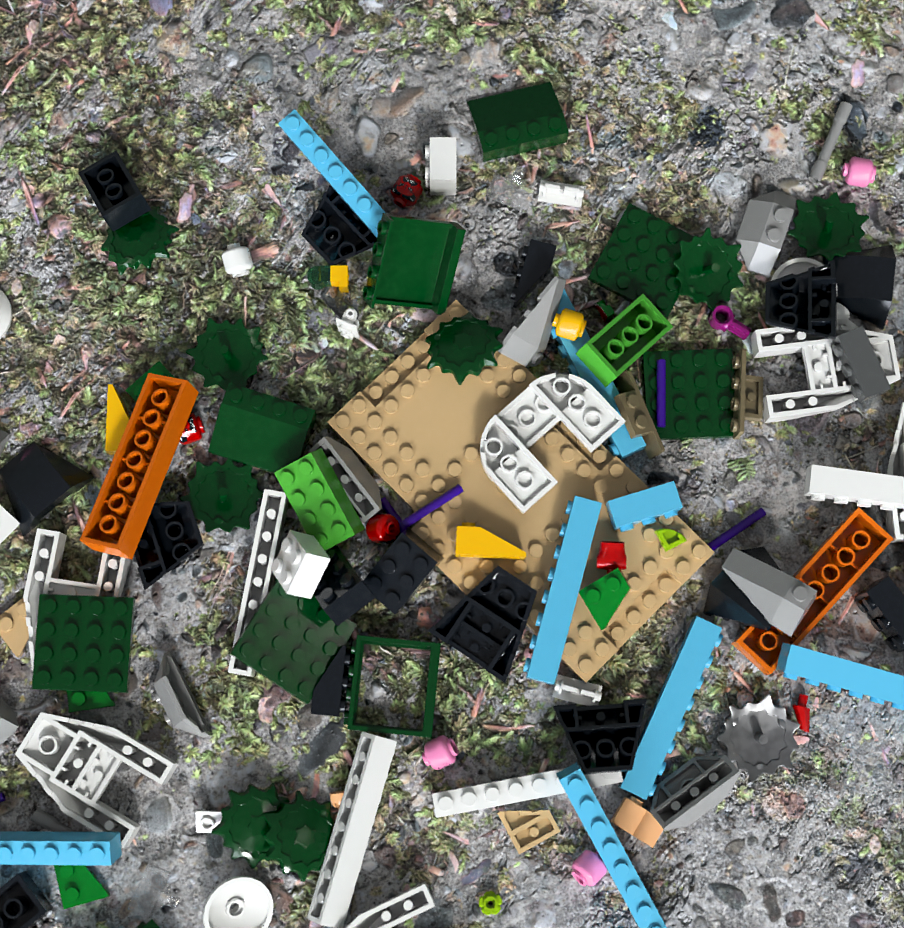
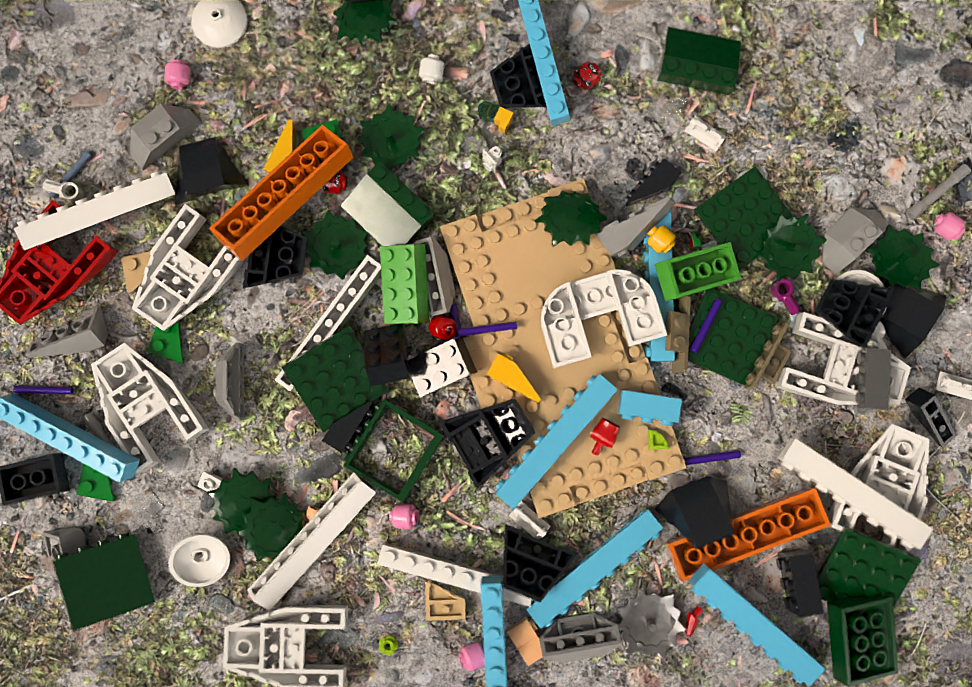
camera: 30 degrees right, 5 degrees up
dark green plate [32,594,136,693] -> none
white brick [271,530,330,599] -> none
dark green panel [362,213,466,315] -> none
white brick [425,137,456,195] -> none
green wing [579,568,631,630] -> none
light grey wedge [722,548,817,637] -> none

